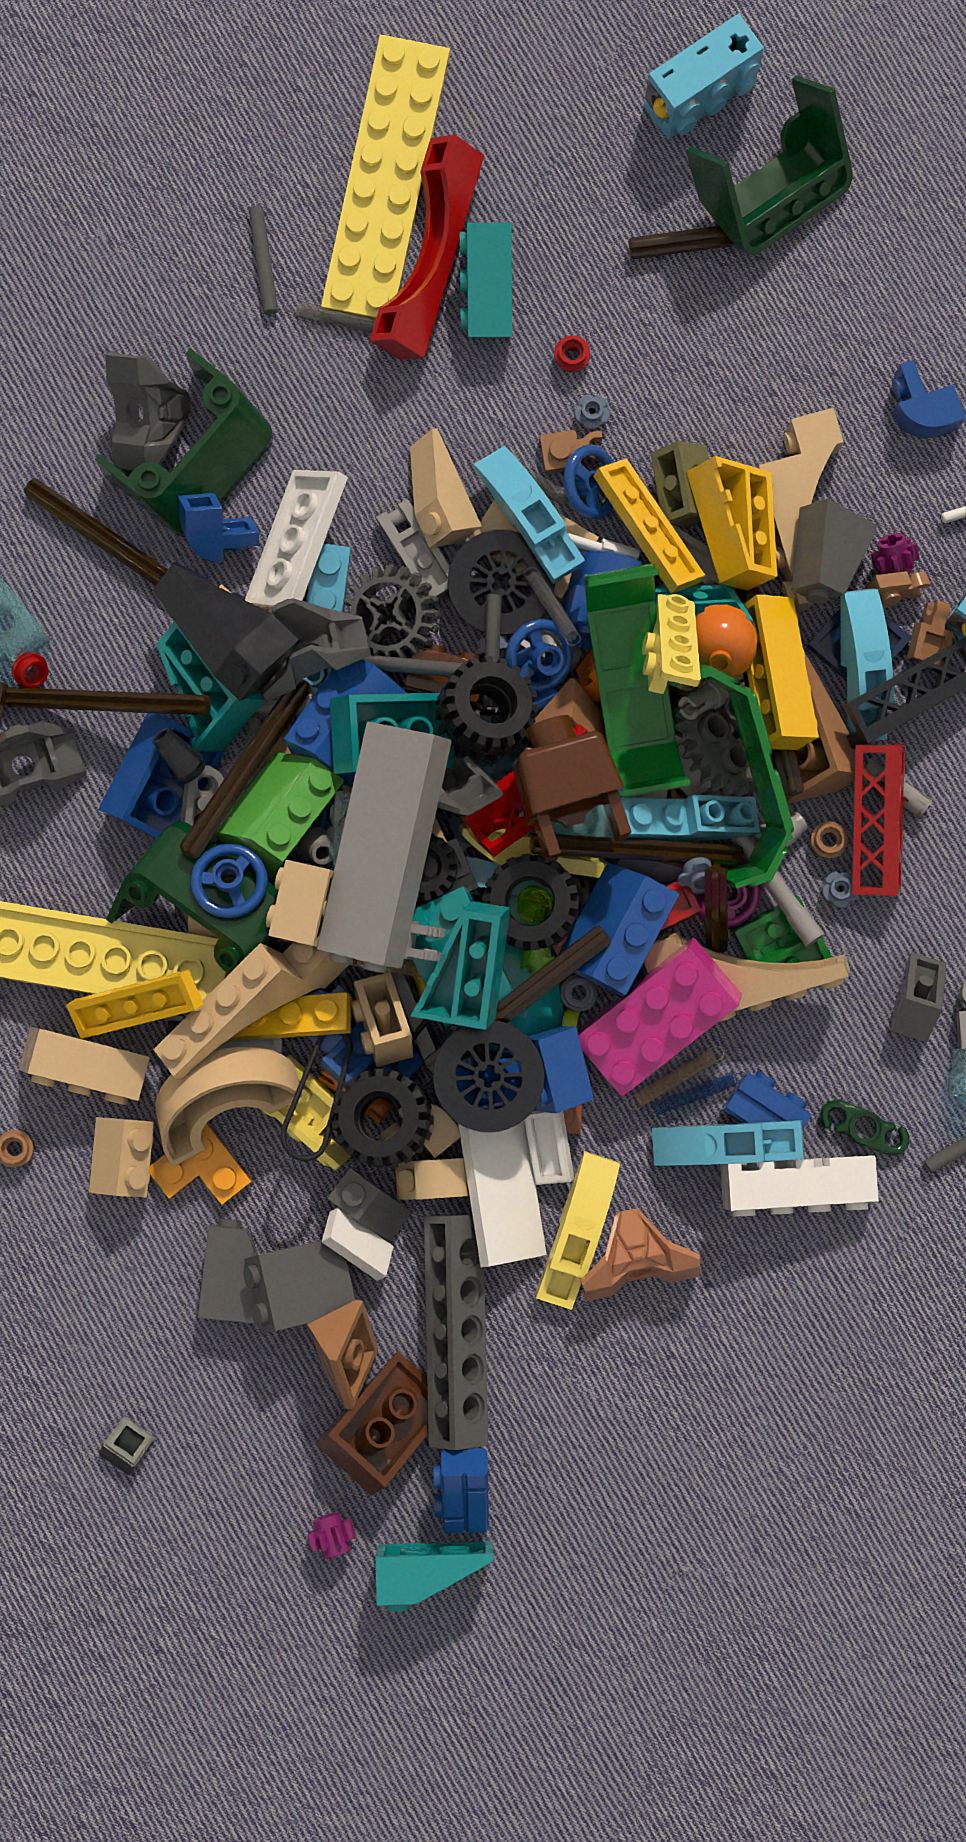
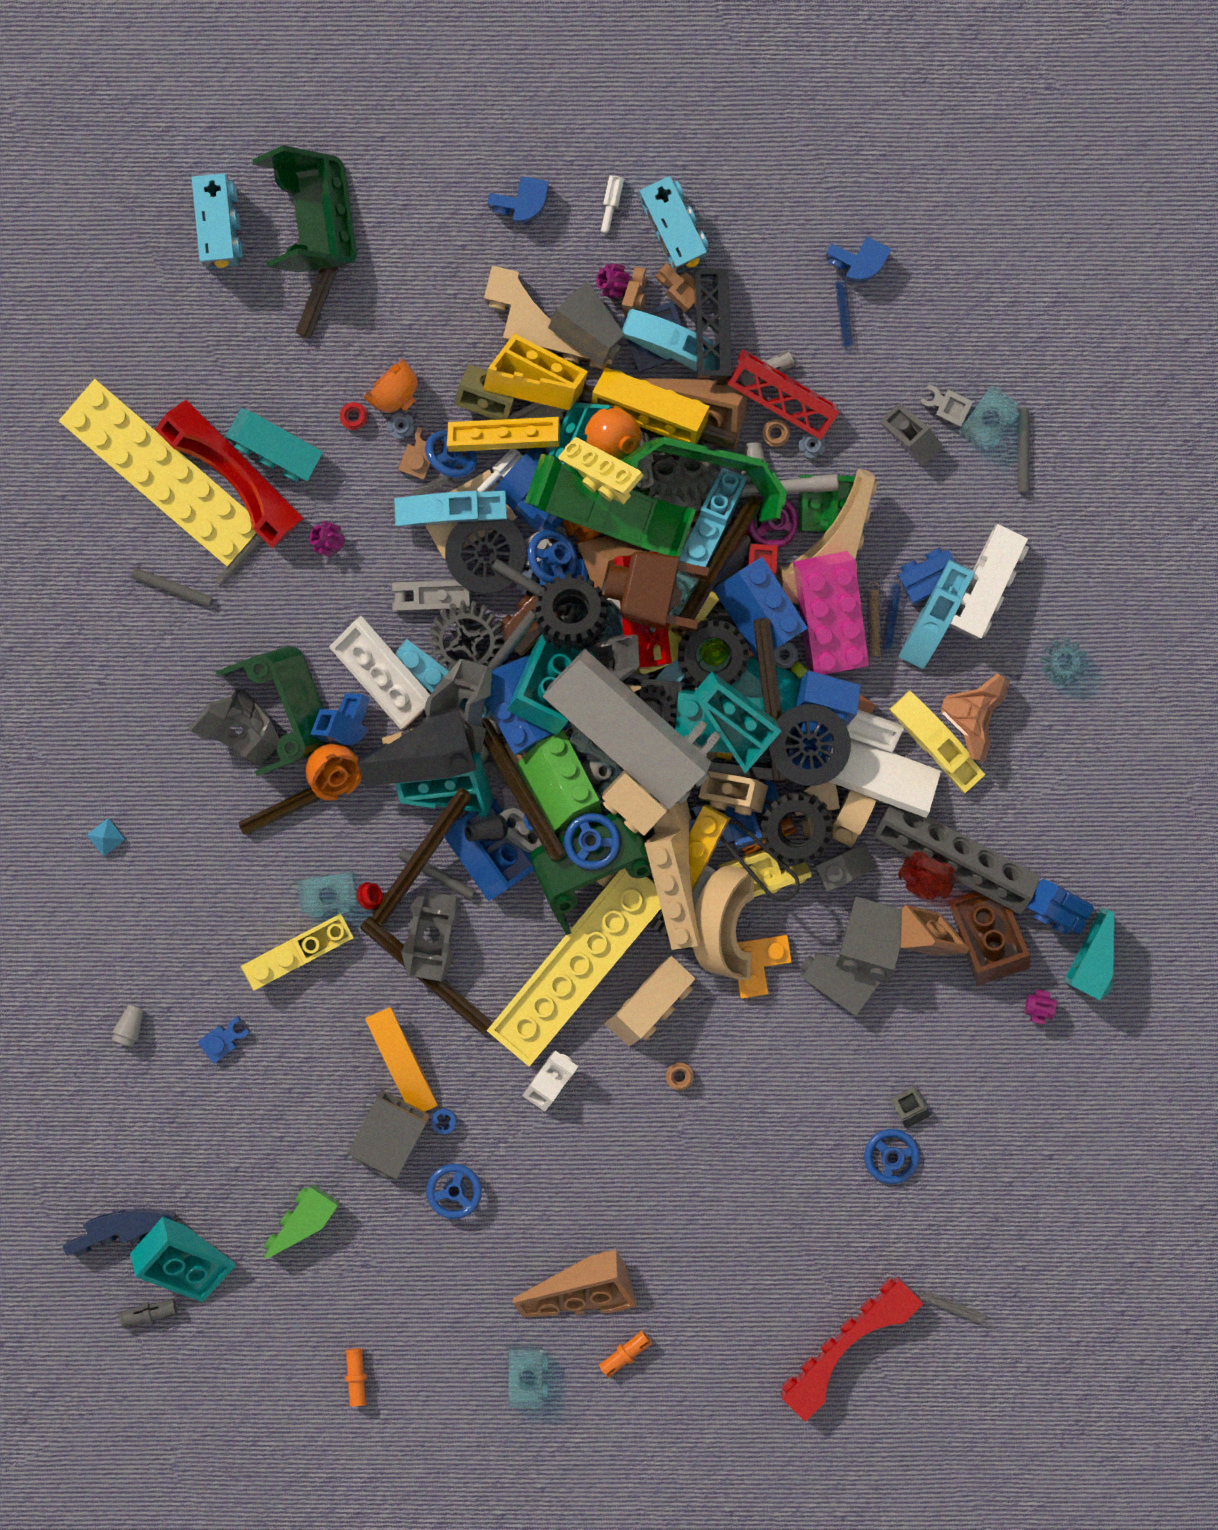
camera: 60 degrees left, 5 degrees up
yellow plate [66,969,204,1039] -> none
tan brick [89,1117,154,1198] -> none
white tile [322,1207,393,1281] -> none
tan slope [410,428,482,548] -> none
clear neon green plate [519,947,556,975] -> none
light grey piece [524,567,581,645] -> none
sand blue plate [677,857,712,894] -> none
dark brown axle [705,863,728,953] -> none
dark green piece [820,1099,910,1156] -> none
none -> orange cylinder [306,744,362,801]
none -> magenta gear [309,521,344,557]
none -> orange cylinder [363,358,418,413]
none -> dark grey bar [398,848,475,900]
none -> blue piece [864,1129,920,1184]
none -> clear red plate [898,851,955,900]
none -> clear light blue gear [1040,638,1088,685]

